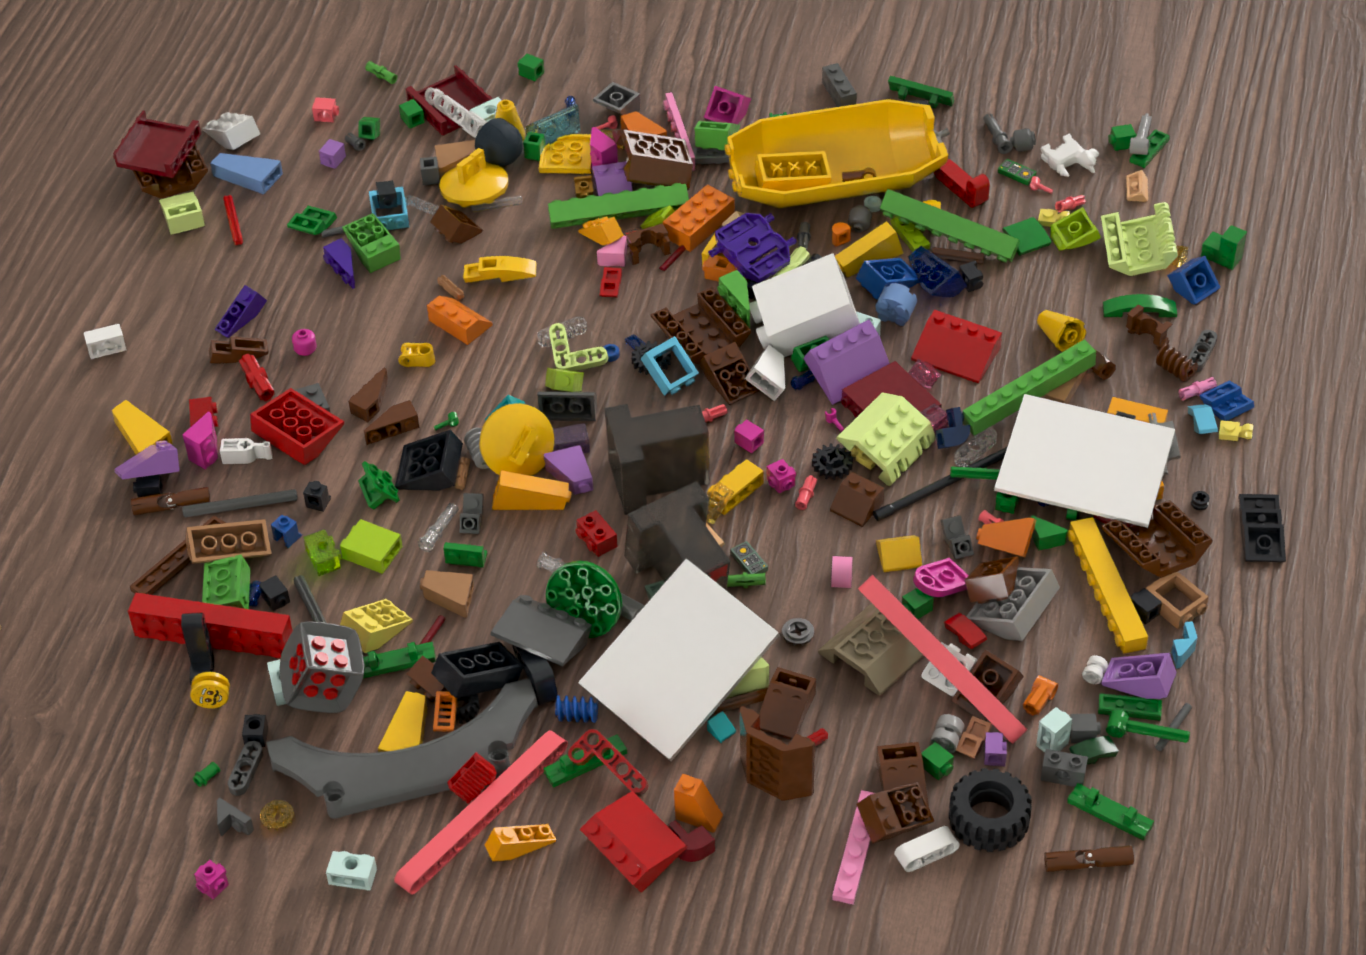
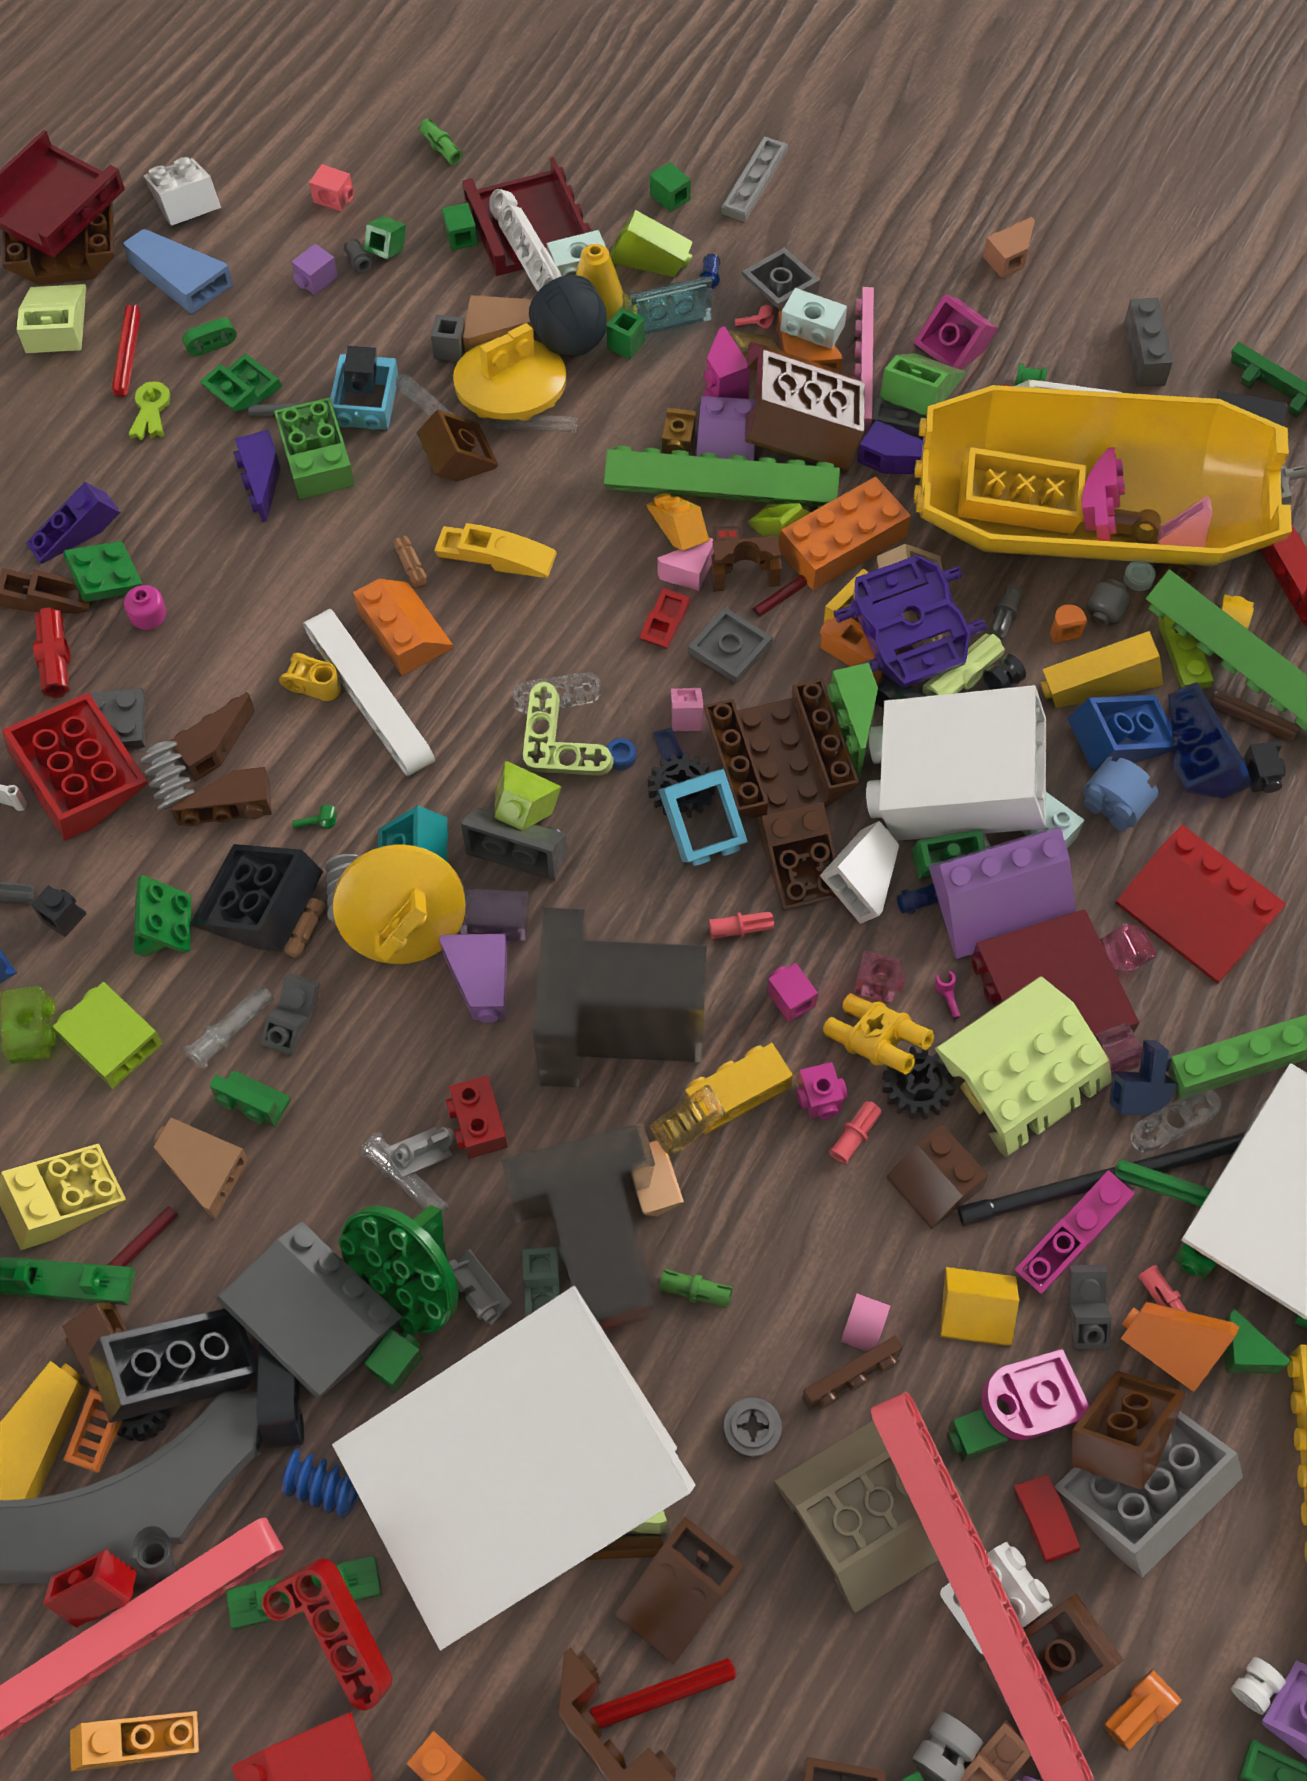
camera: 15 degrees right, 15 degrees up
light orange slope [492,471,571,510] -> none
yellow plate [539,134,591,174] -> none
teal slope [707,711,736,743] -> none
tile [730,541,768,574] -> none
none -> green plate [64,541,143,602]
none -> lime piece [129,382,170,440]
none -> light grey piece [138,741,194,811]
none -> green beam [182,318,237,356]
none -> white beam [303,609,435,777]
none -> green brick [364,1329,423,1393]
none -> light grey hinge [383,1127,455,1178]
none -> lime slope [610,210,692,277]
none -> bright pink slope [671,688,703,731]
none -> dark grey plate [688,607,773,684]
none -> light grey tile [721,136,788,222]
none -> light aqua brick [780,288,847,349]
none -> reddish brown plate [802,1336,903,1410]
none -> yellow pin [823,993,934,1075]
none -> clear pink brick [854,951,906,1002]
none -> dark purple slope [858,420,923,475]
none -> nougat slope [983,217,1035,278]
none -> dark pink slope [1015,1170,1135,1295]
none -> dark pink slope [1082,447,1125,541]
none -> slope [1158,496,1212,547]

